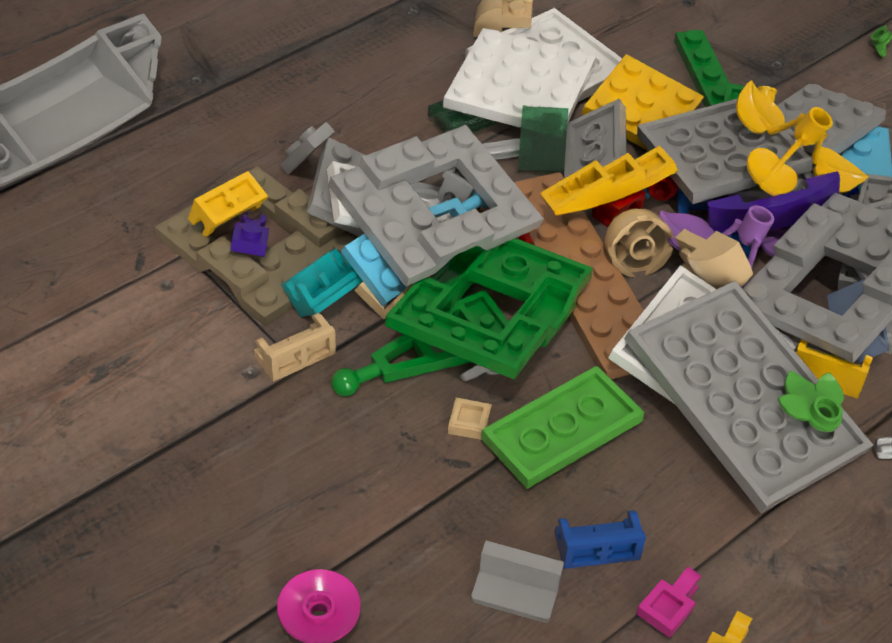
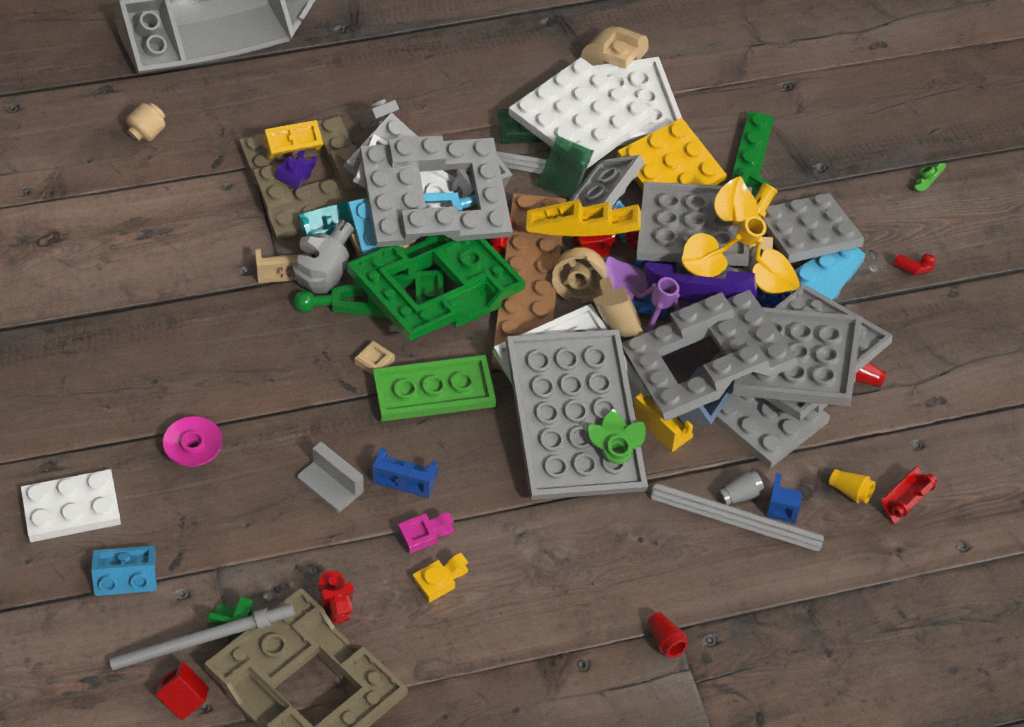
camera: 25 degrees right, 5 degrees up
none -> tan head [126,102,165,142]
none -> light grey piece [293,220,354,295]

